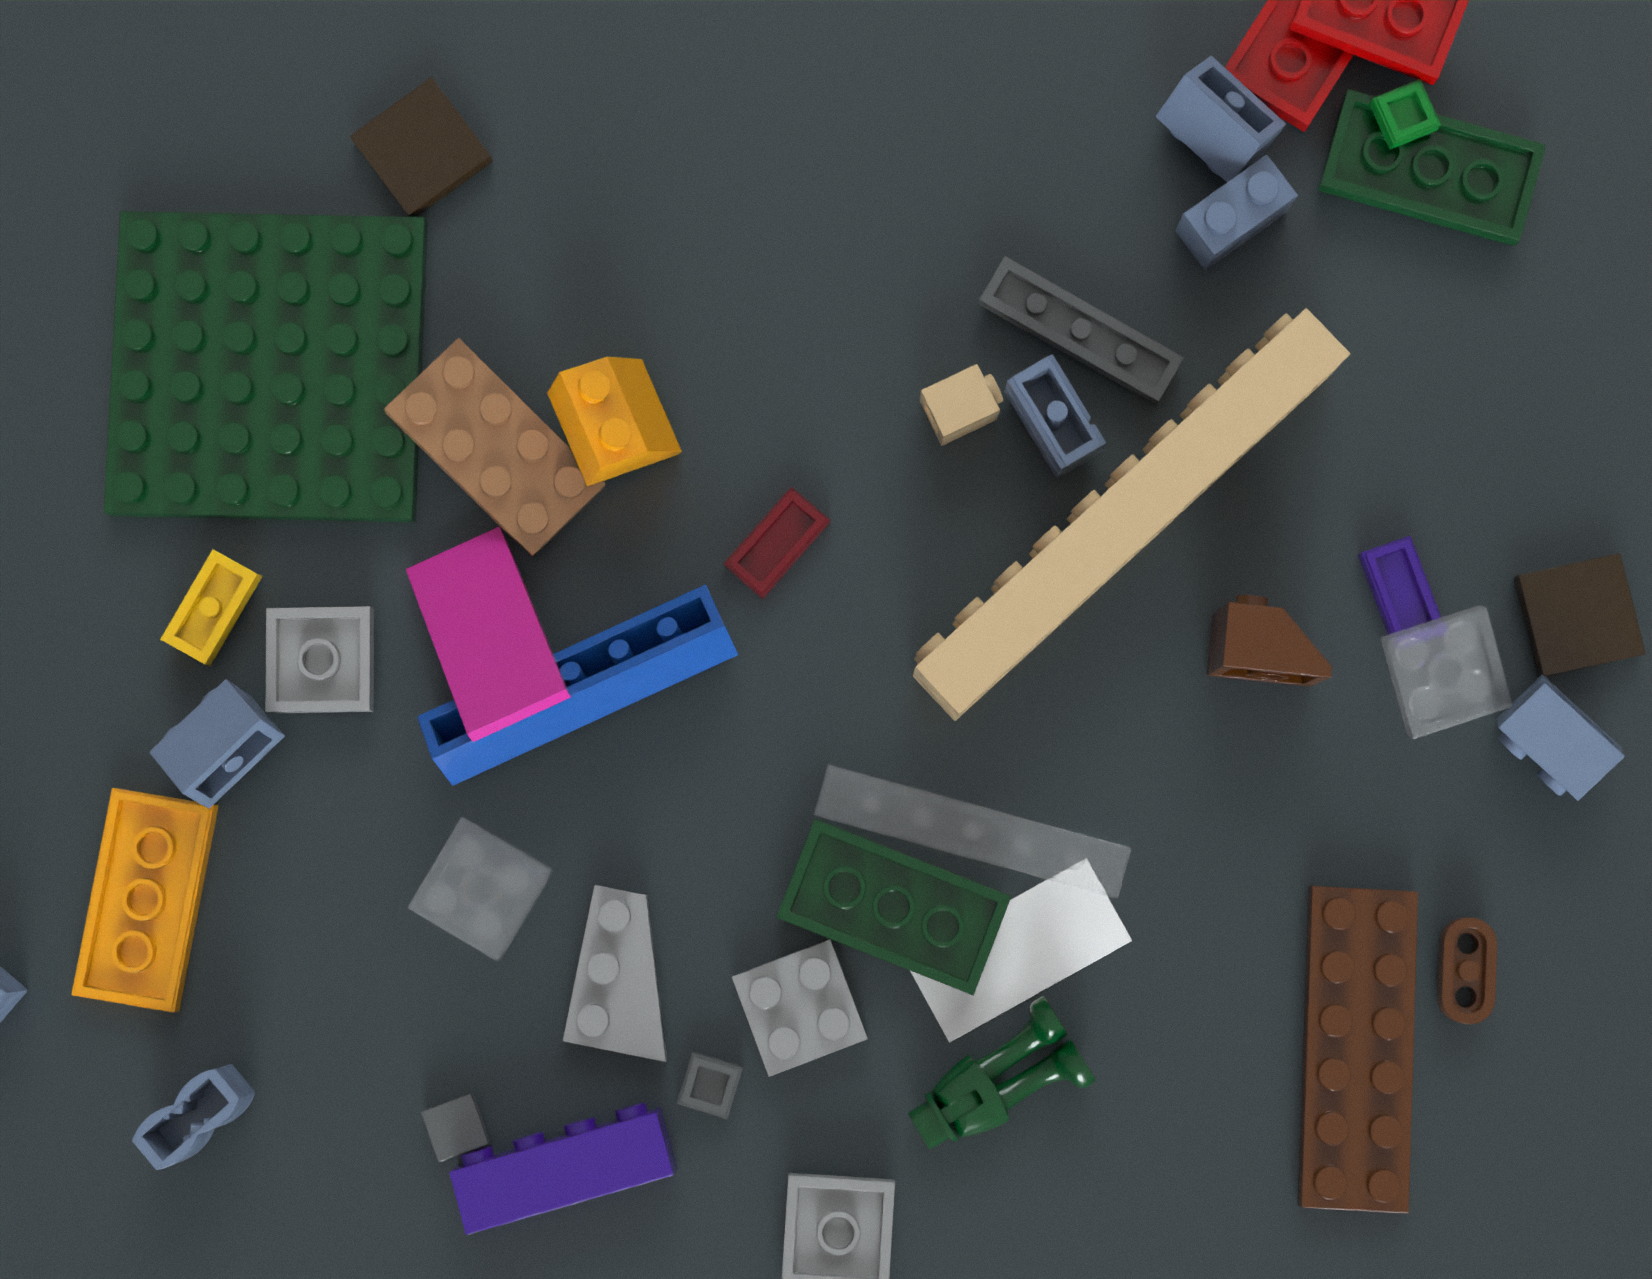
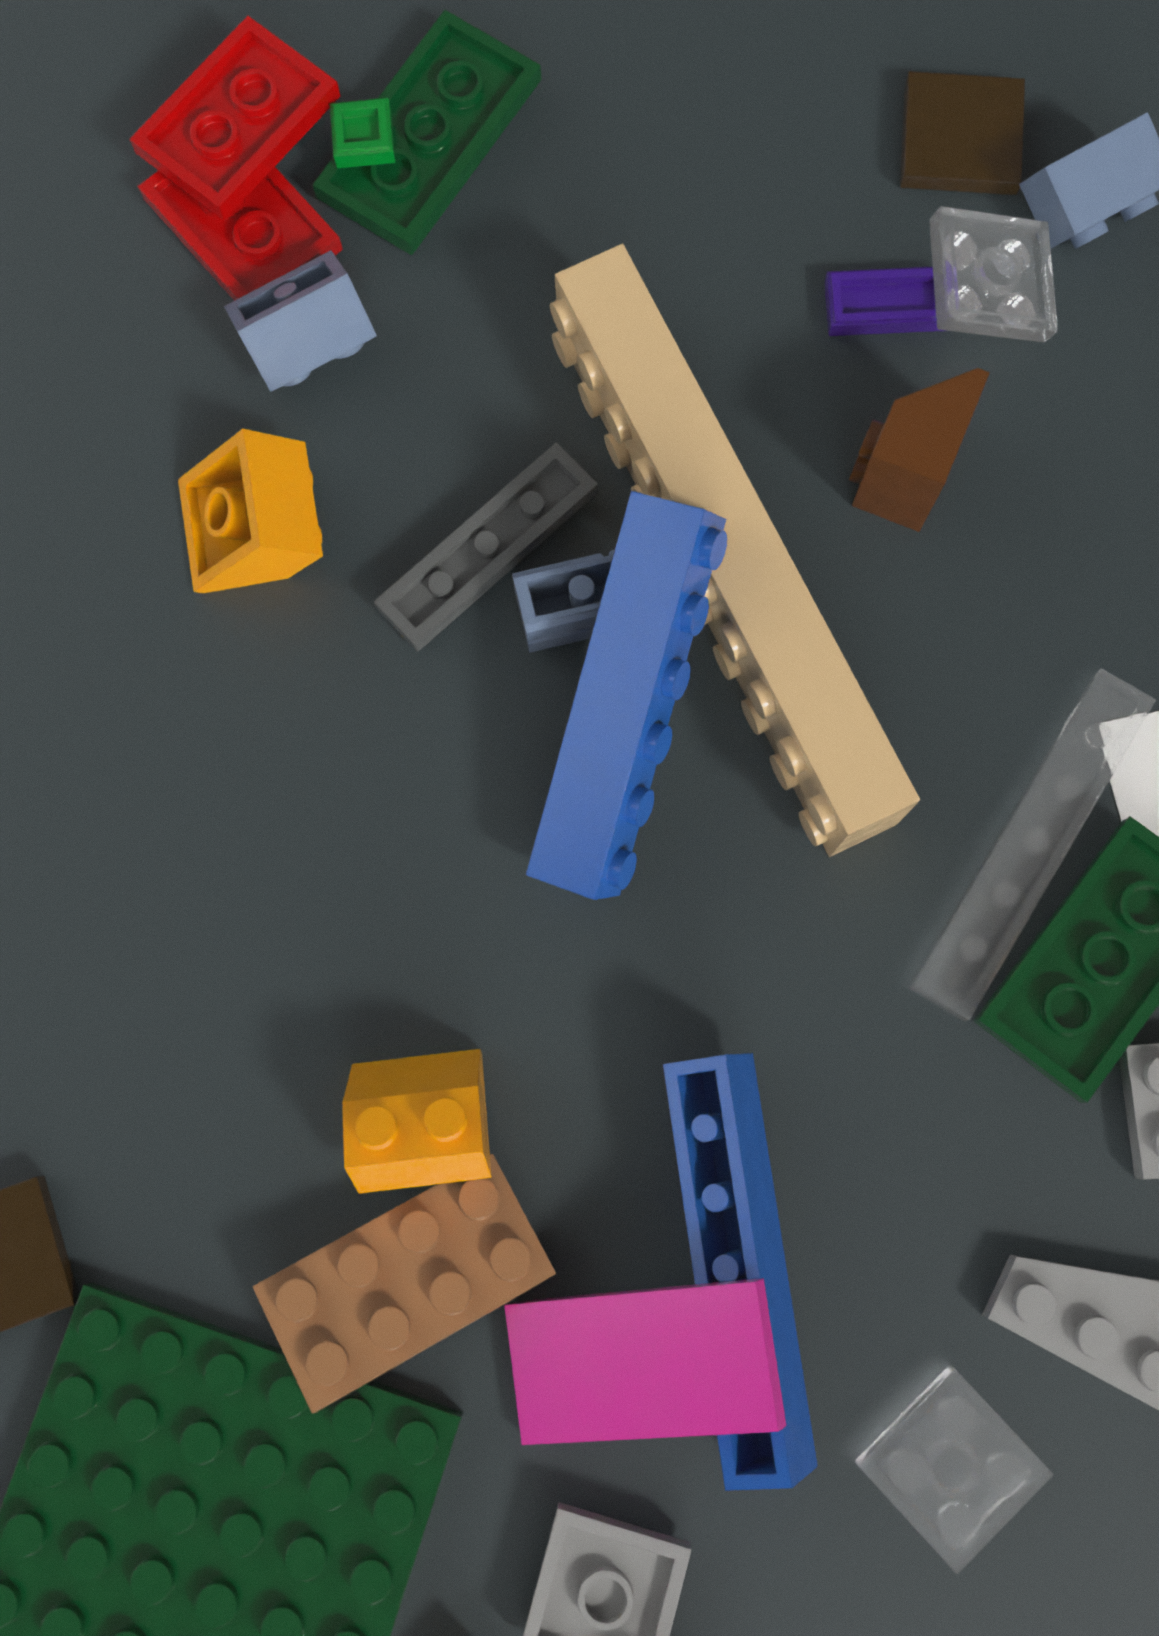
camera: 75 degrees left, 5 degrees down
dark red tile [723,487,830,599] -> none
tan brick [919,364,1003,446] -> none
sand blue brick [1175,155,1298,271] -> none
none -> light orange slope [178,428,323,593]
none -> brick [526,491,727,900]

